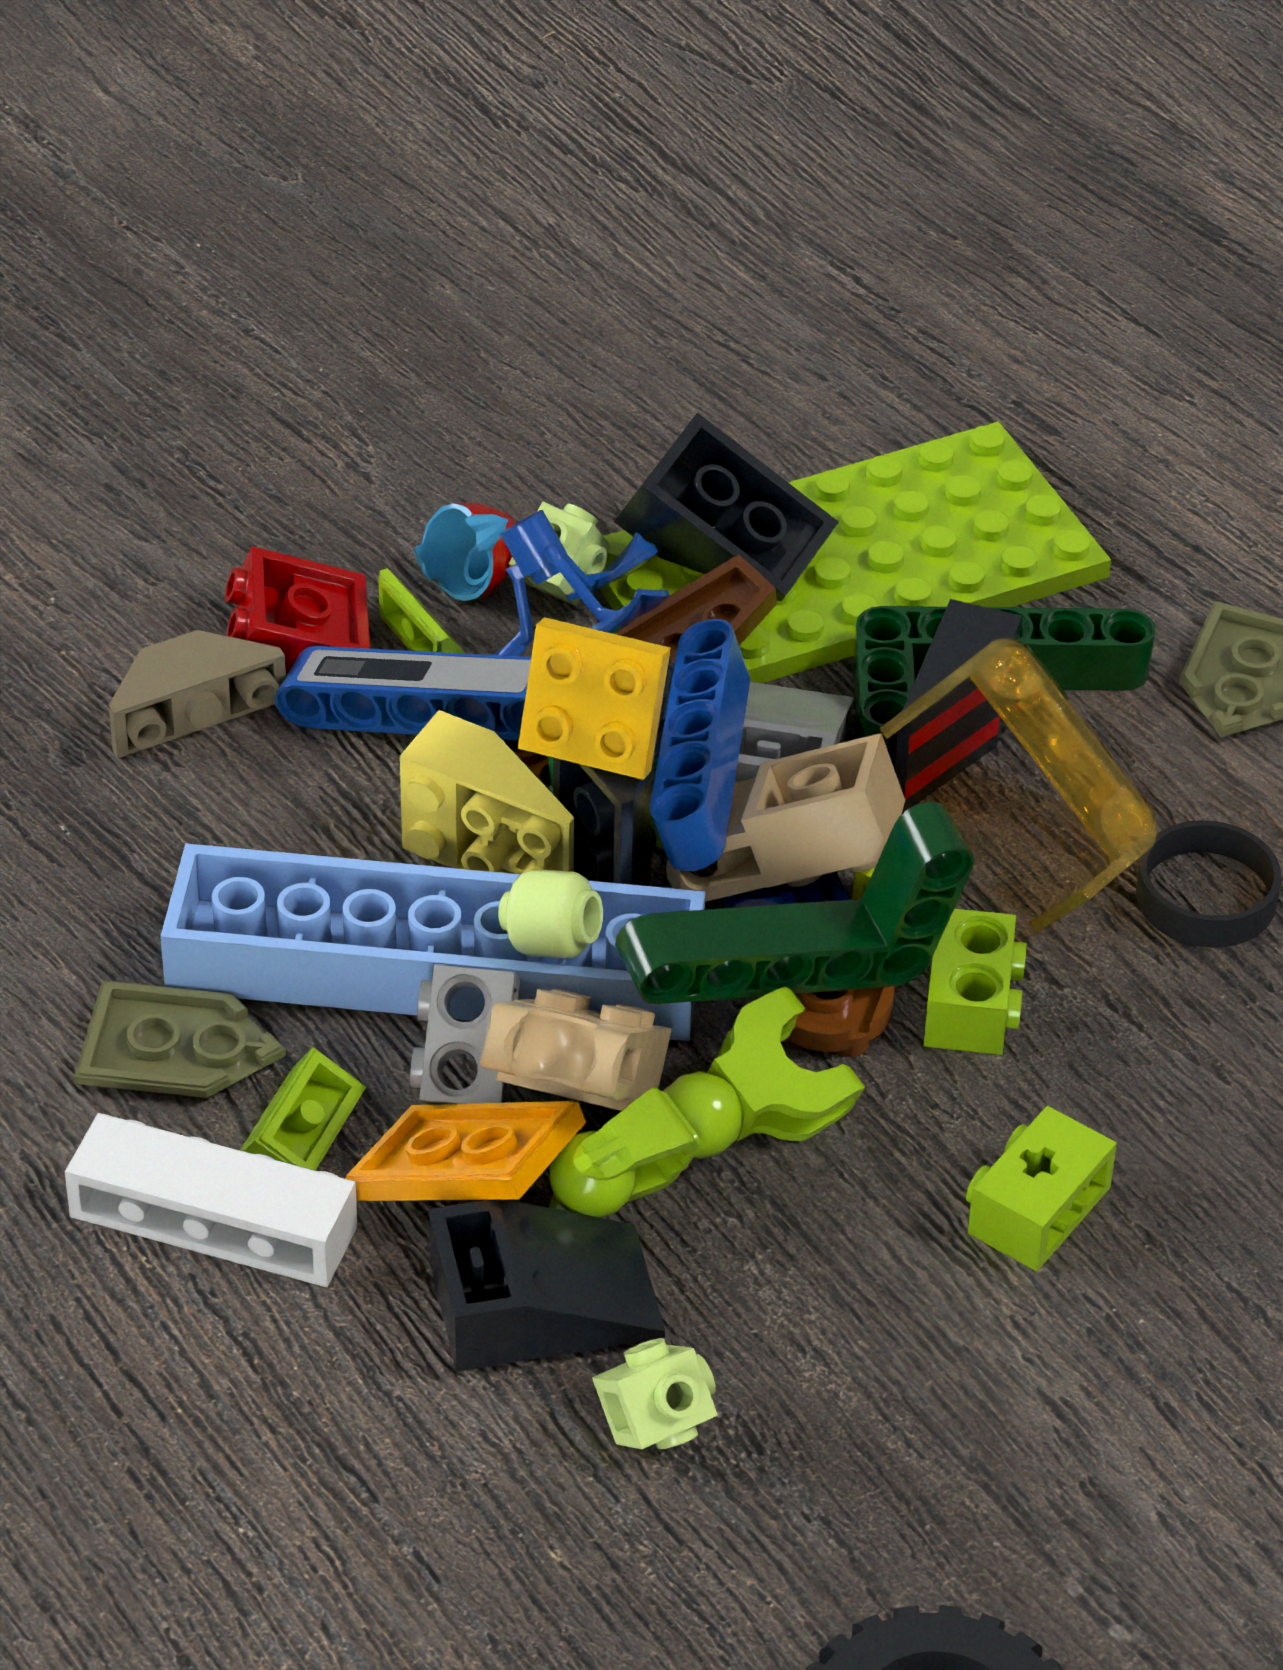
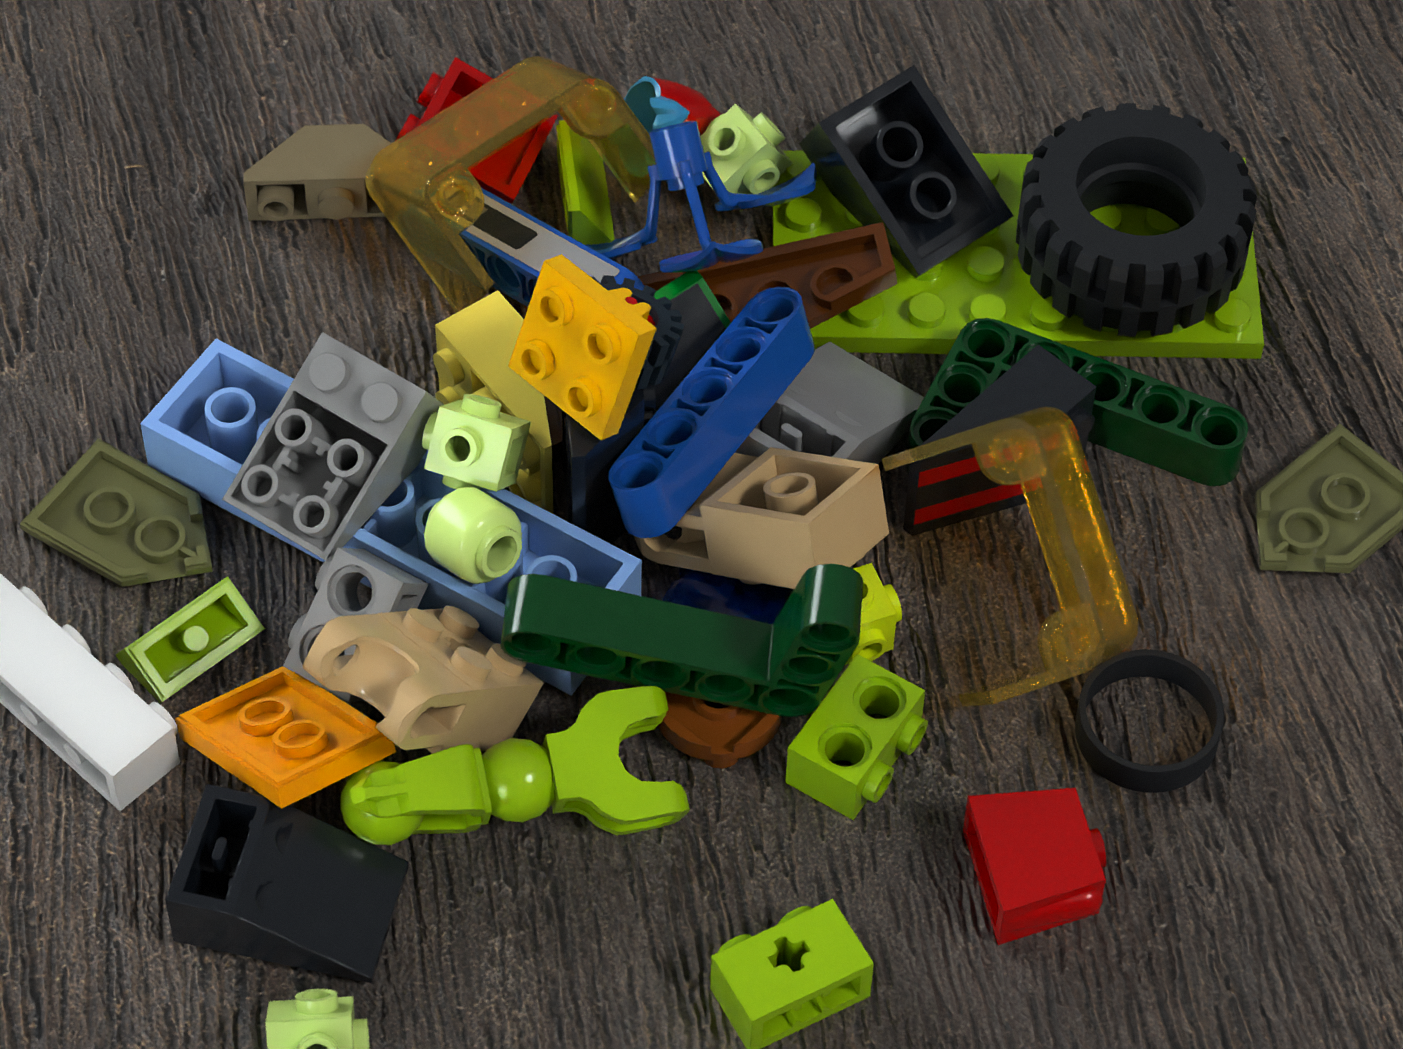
camera: 25 degrees right, 10 degrees up
none -> light grey slope [223,332,444,560]
none -> clear yellow windscreen [365,56,656,313]
none -> yellowish green brick [422,394,531,492]
none -> red torso [963,788,1106,945]
none -> black tyre [1016,103,1257,337]

